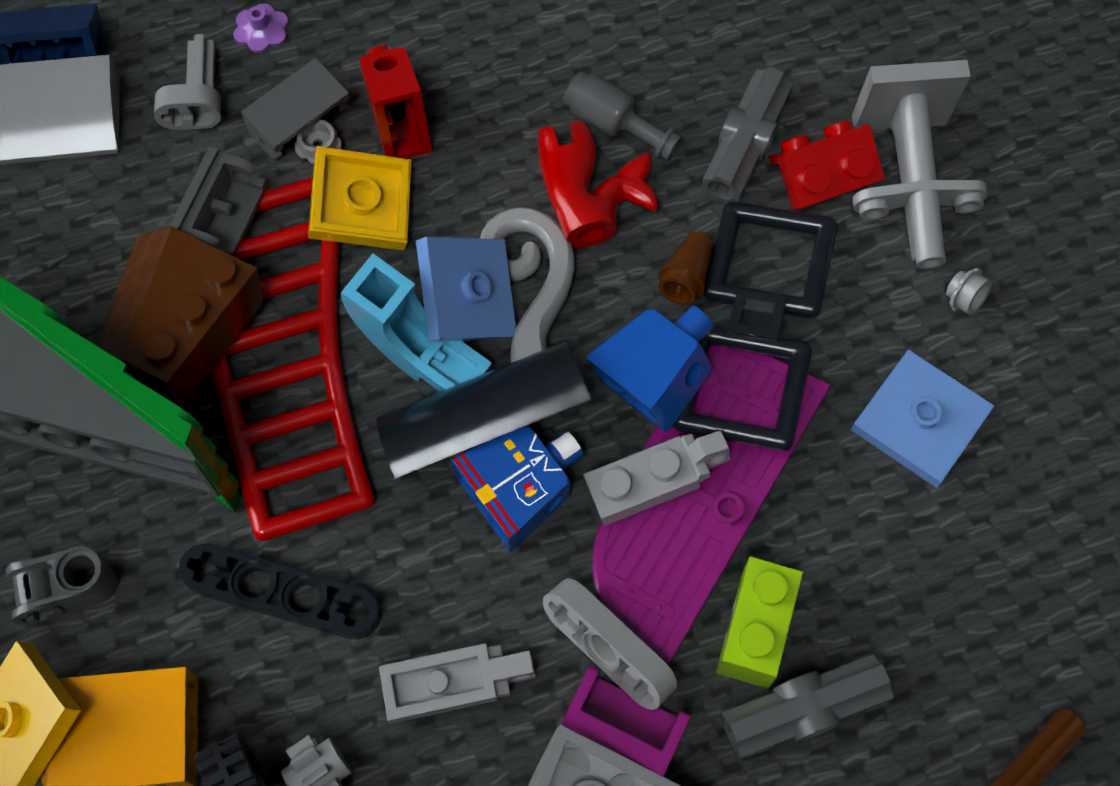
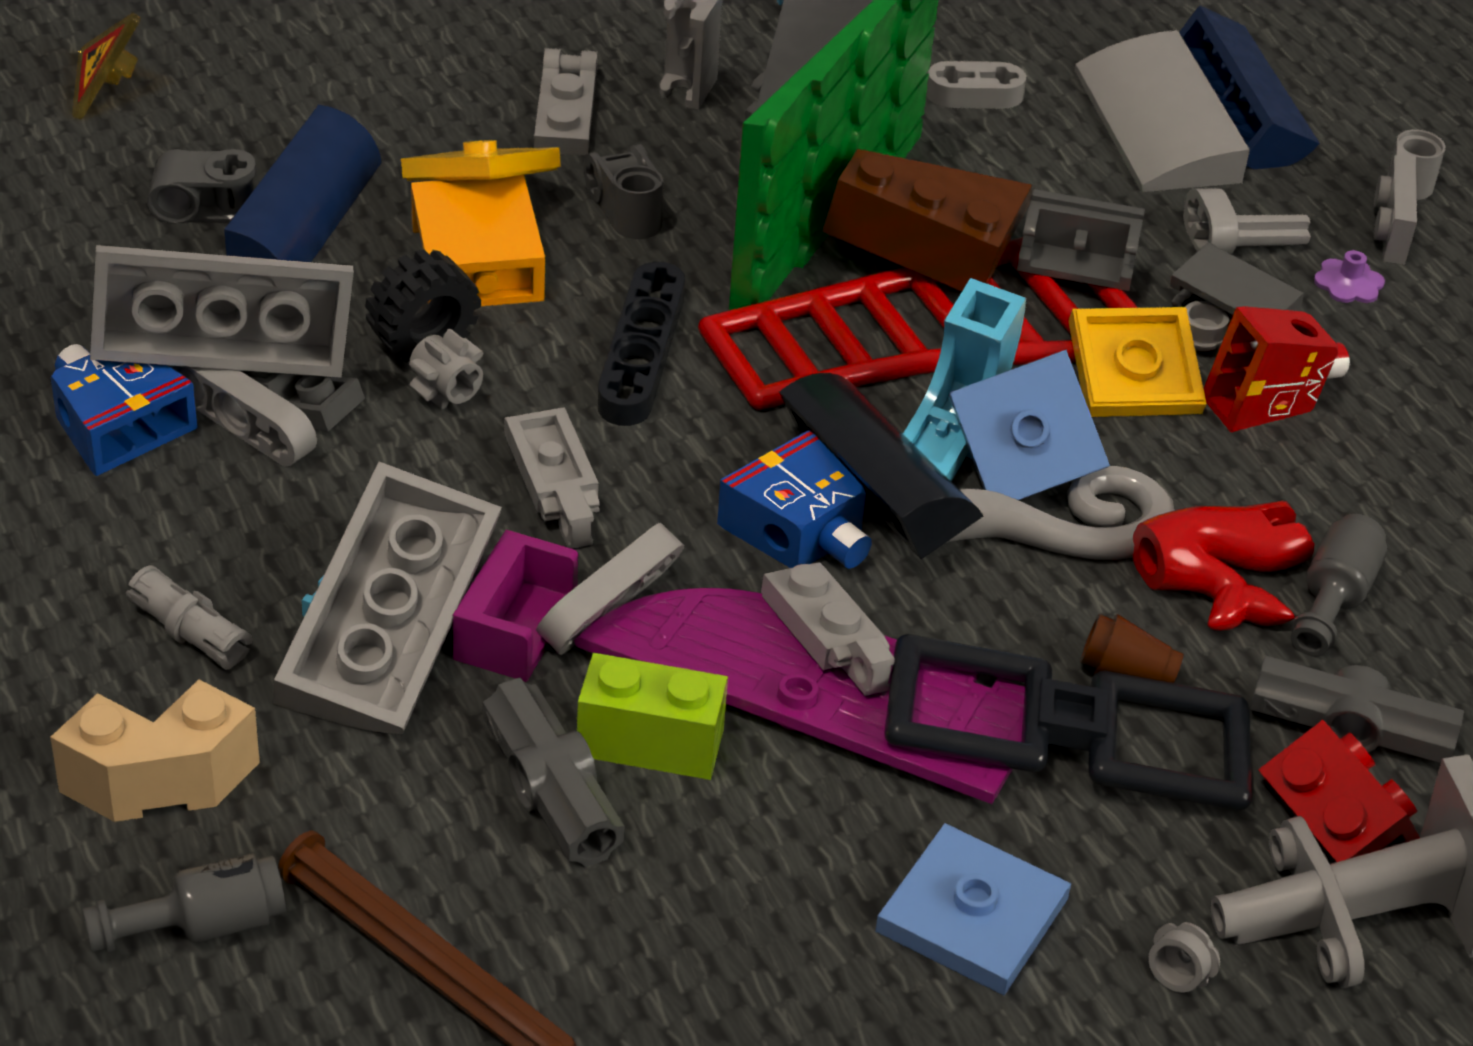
camera: 80 degrees right, 25 degrees down
blue torso [586,305,714,433] -> none

